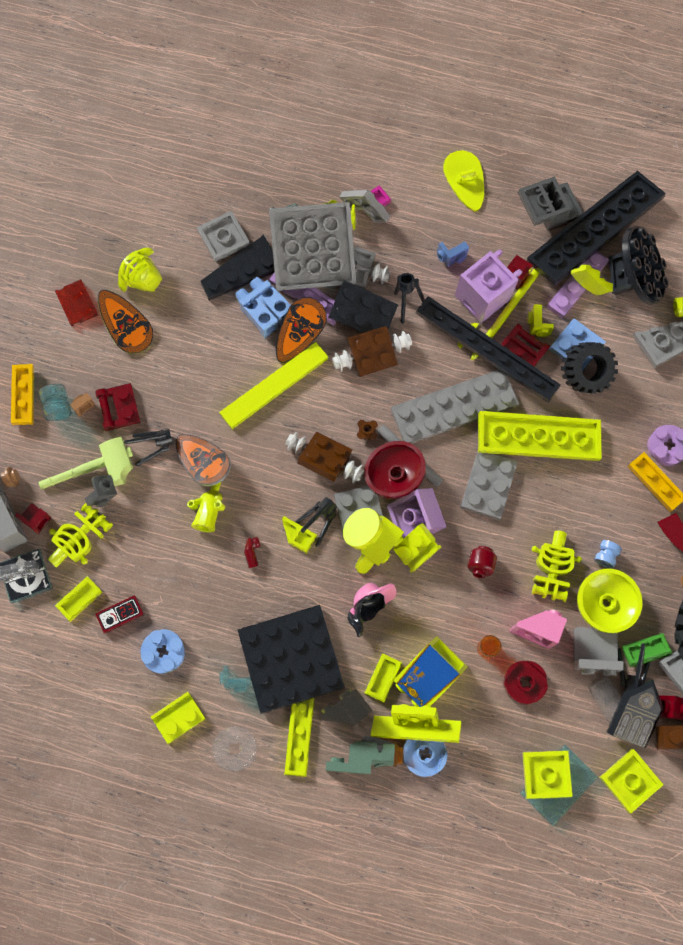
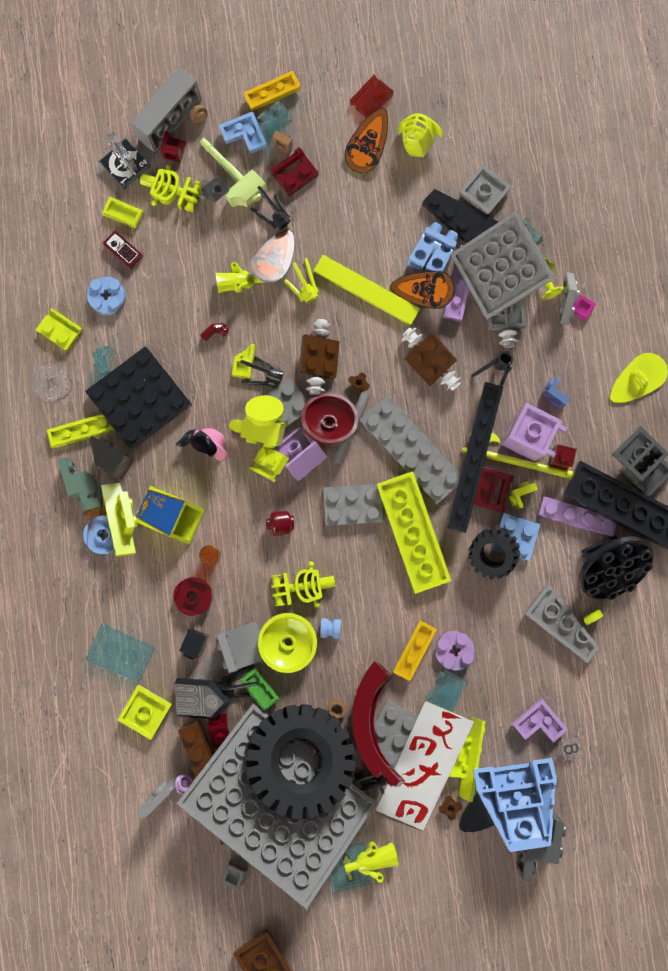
camera: 75 degrees right, 10 degrees up
black plate [328,280,398,333] -> none
neon yellow tile [364,653,402,703] -> none
bright pink slope [510,610,567,649] -> none
neon yellow plate [522,751,572,799] -> none
neon yellow slope [571,265,613,296] -> none
none -> black brick [179,628,209,660]
none -> light blue plate [219,112,267,154]
none -> neon yellow plant [284,258,319,304]

